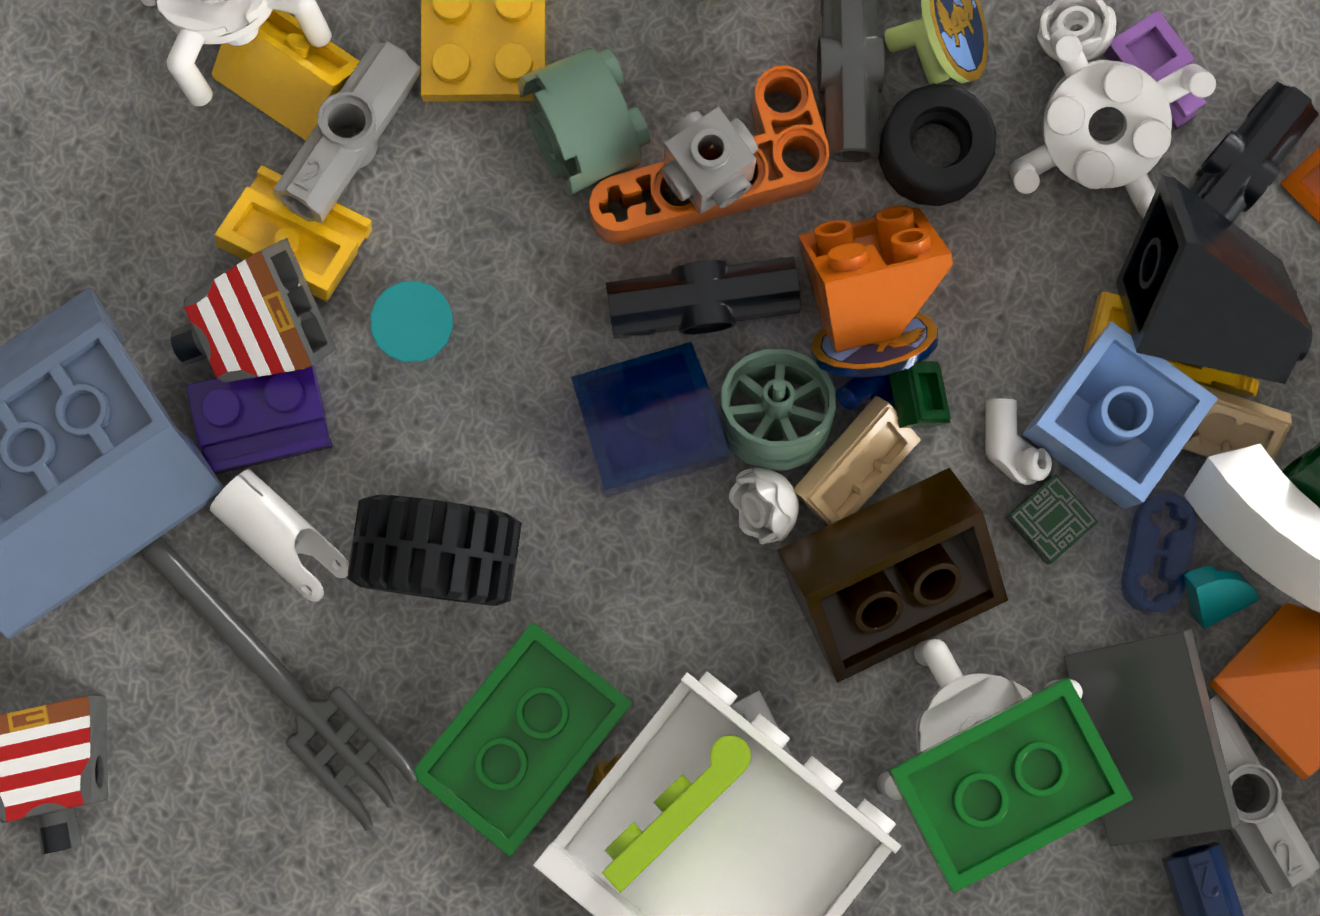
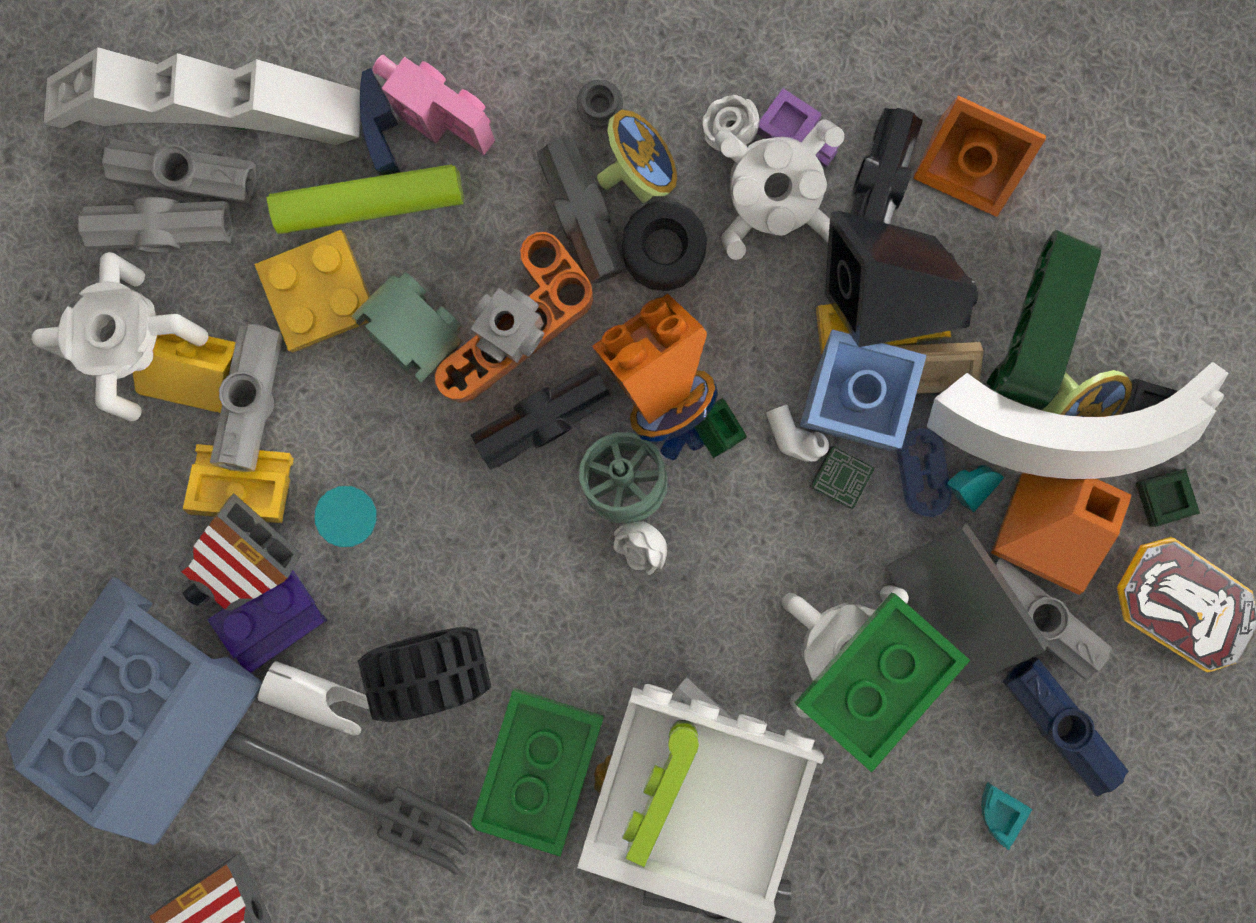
camera: 20 degrees left, 5 degrees up
clear blue slope [571,342,730,498] -> none
dark brown slope [777,468,1008,683] -> none
tan plate [794,396,921,526] -> none

